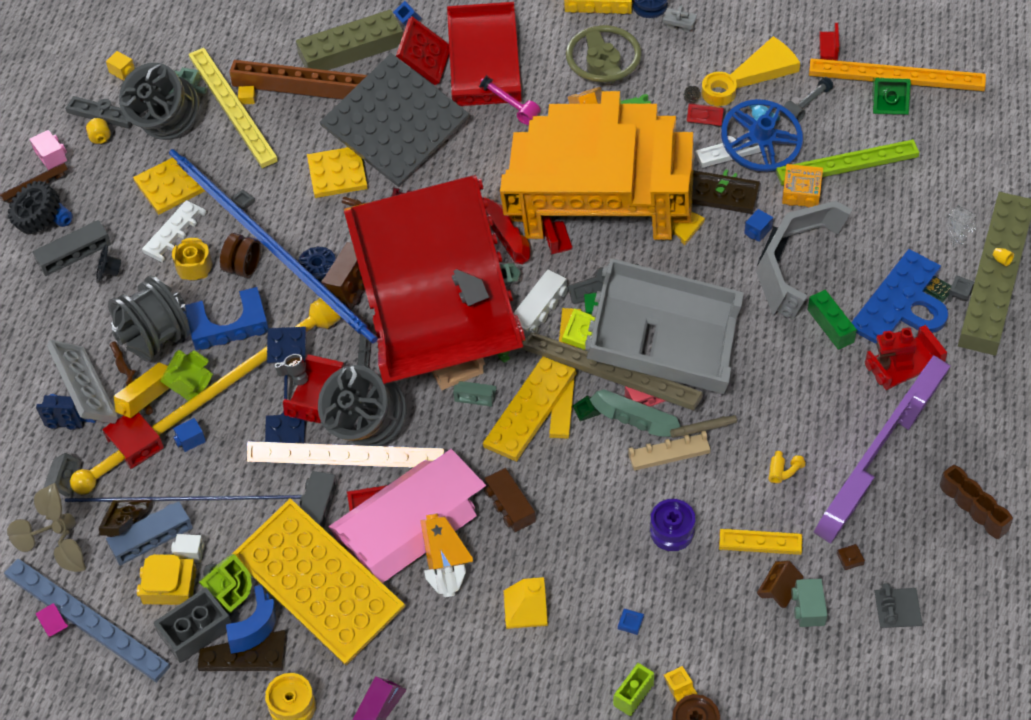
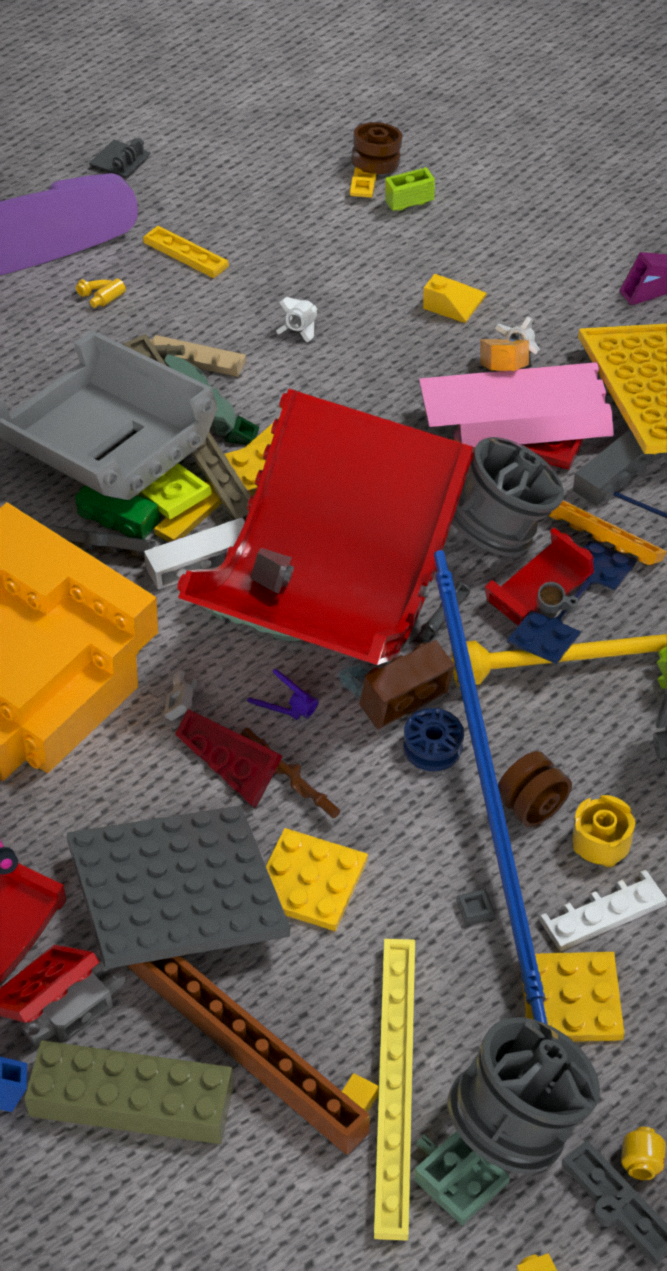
camera: 150 degrees left, 5 degrees down
blue arch [185,287,268,350] -> none
reddish brown brick [483,468,536,533] -> none
red brick [485,198,530,264] -> none
blue tile [618,609,644,635] -> none
dark purple wheel [650,499,695,551] -> none
reddish brown panel [757,561,803,608] -> none
sand green brick [791,579,827,627] -> none
none -> white brick [276,297,317,343]

